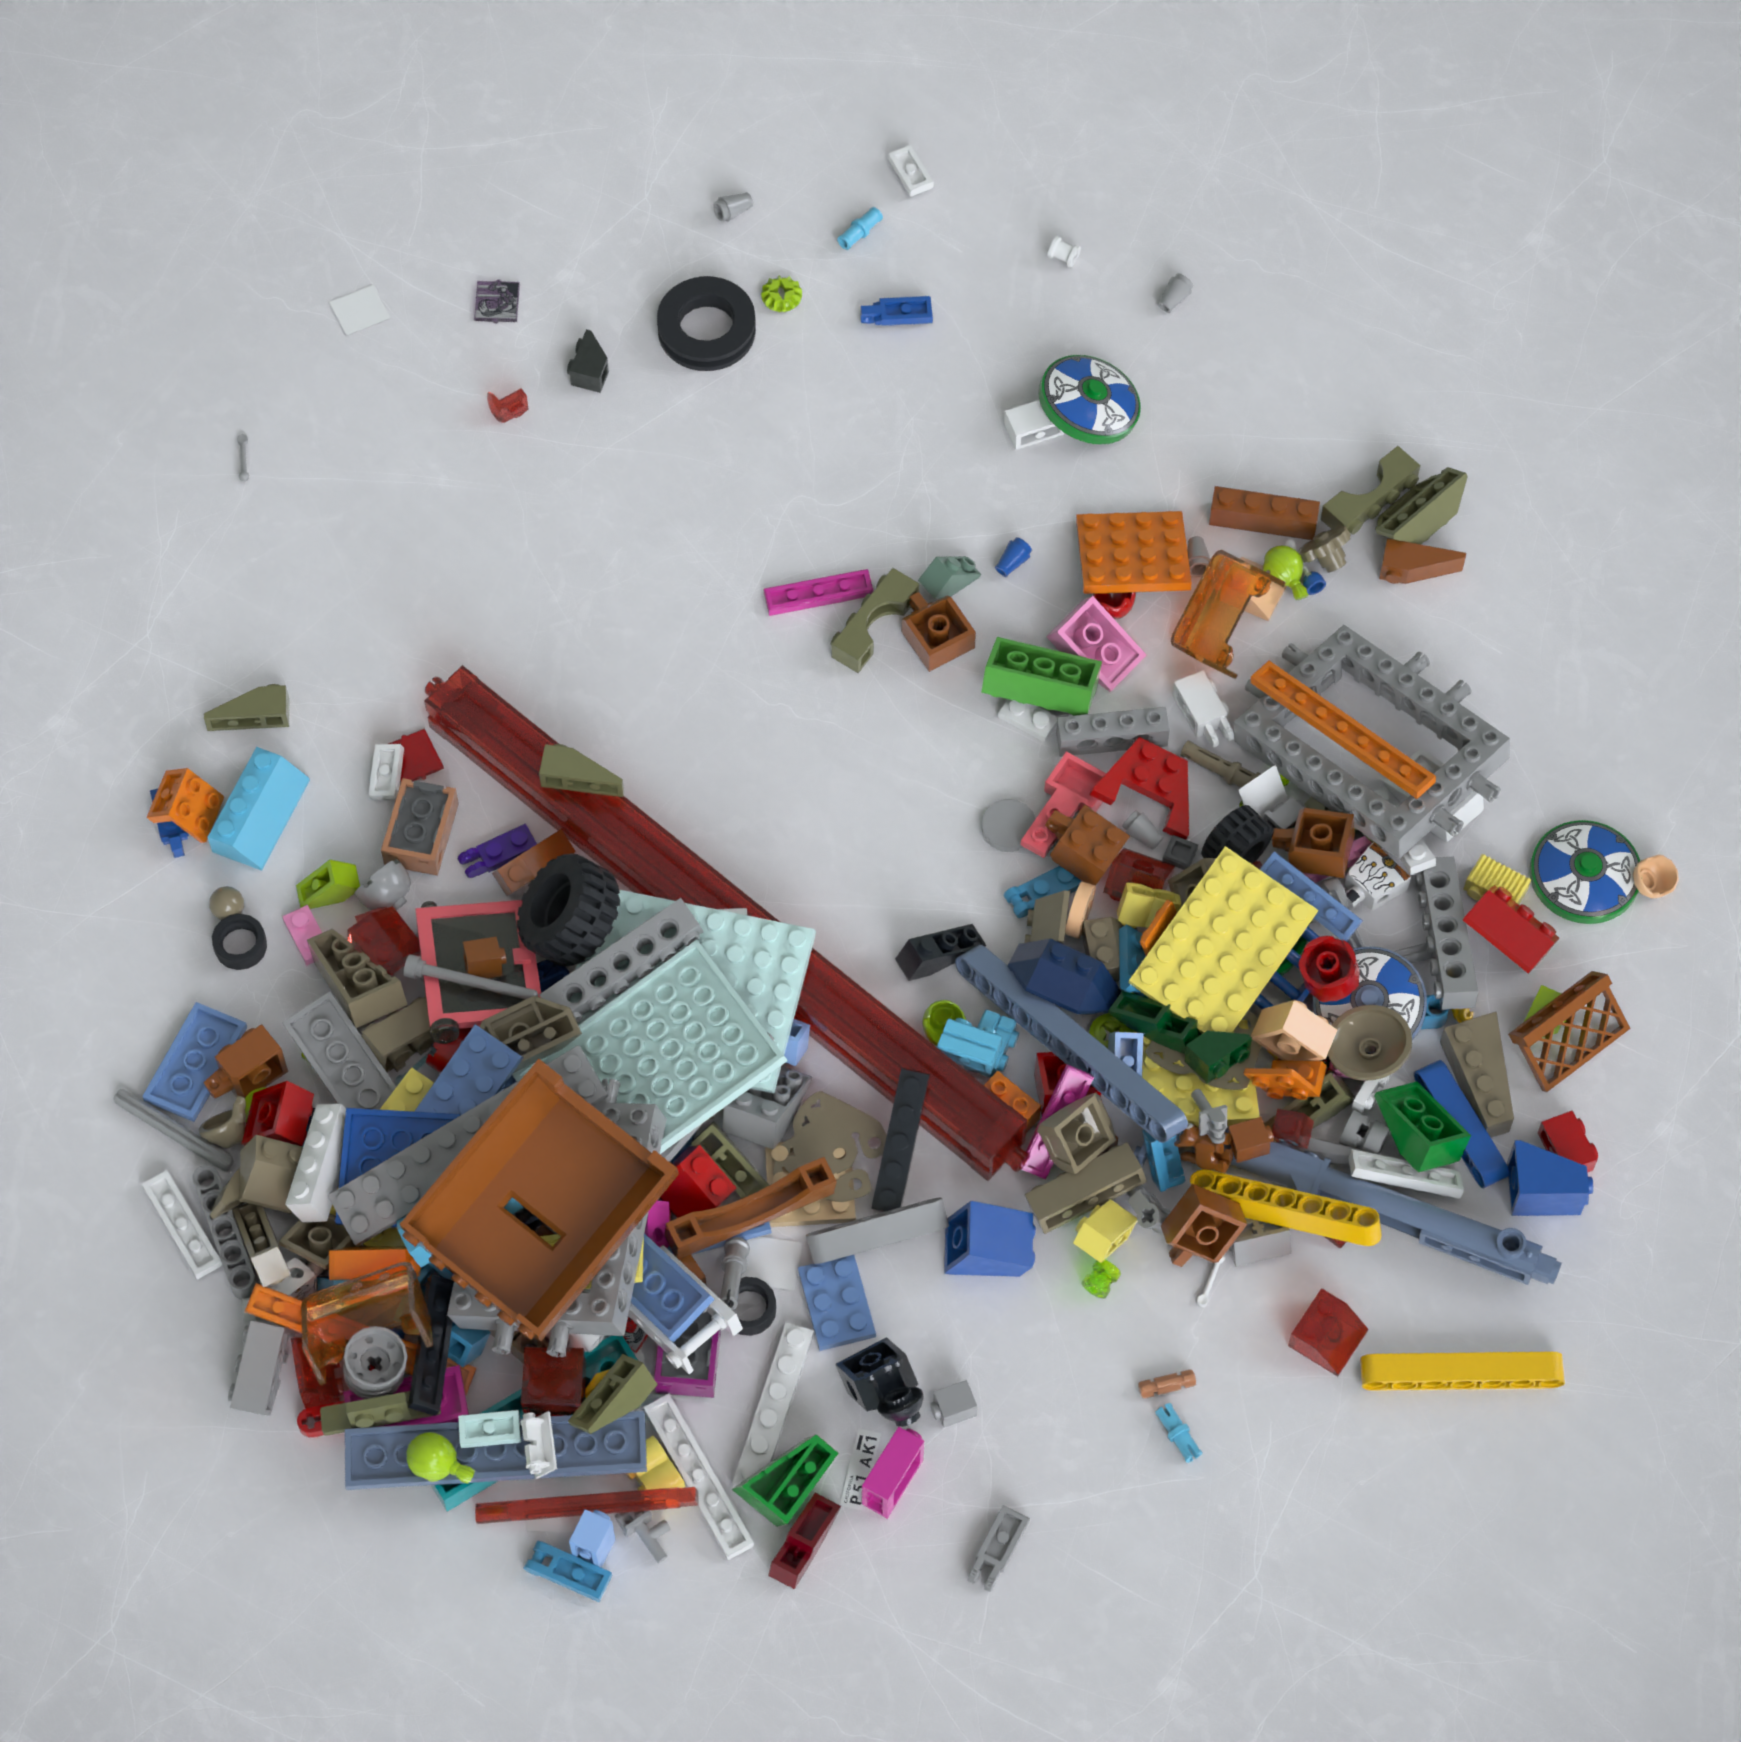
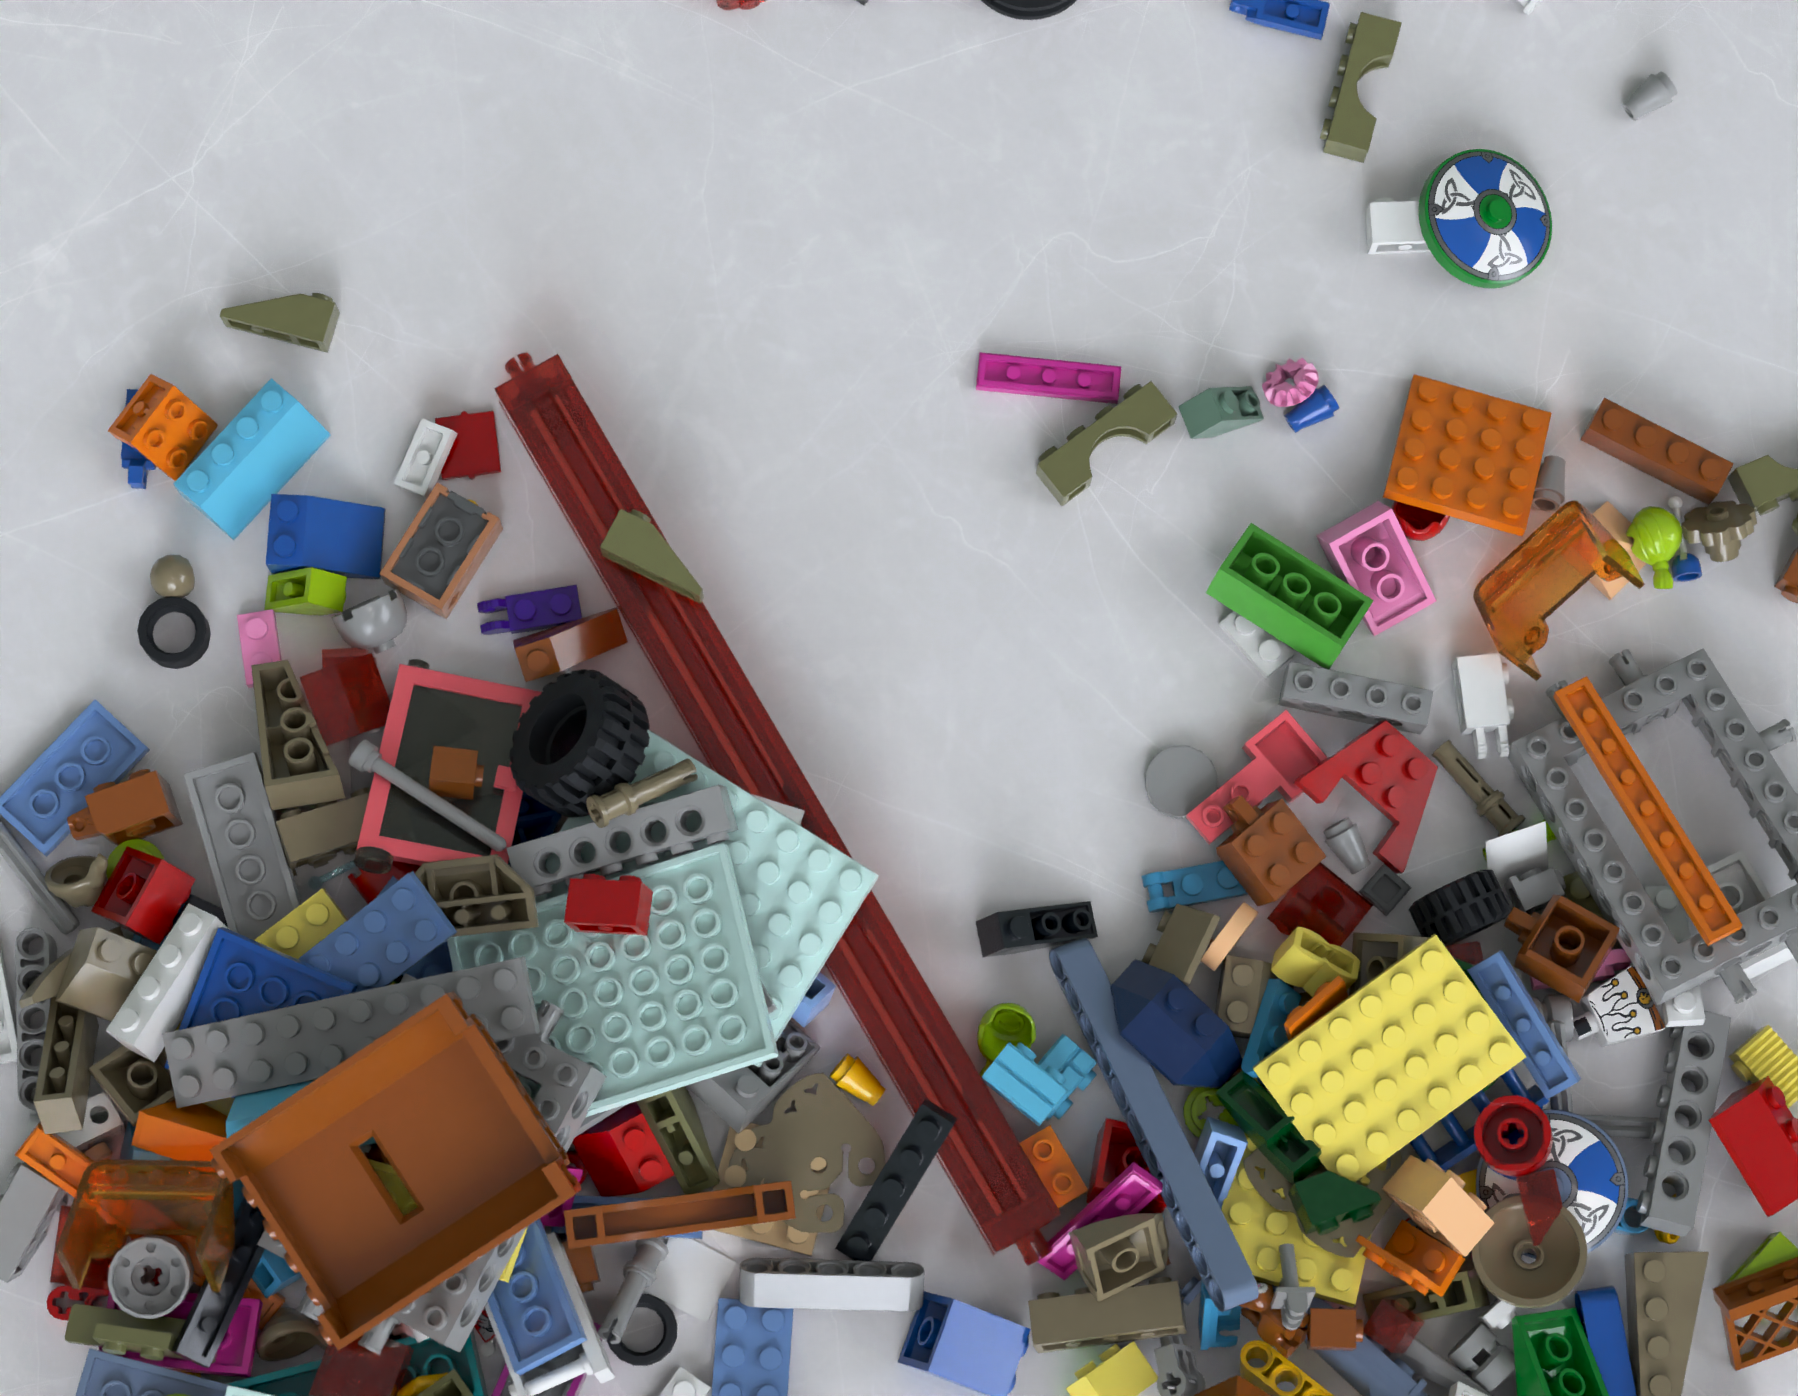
camera: 15 degrees right, 15 degrees up
dark orange hinge [901,592,976,672] -> none
none -> dark tan hat [255,1307,336,1362]
none -> blue slope [266,494,386,579]
none -> red brick [564,874,653,935]
none -> dark tan pin [586,758,698,828]
none -> yellow cone [829,1053,886,1106]
none -> bright pink gear [1262,358,1319,407]
none -> olive arch [1320,12,1402,163]
none -> clear red slope [1515,1169,1563,1246]

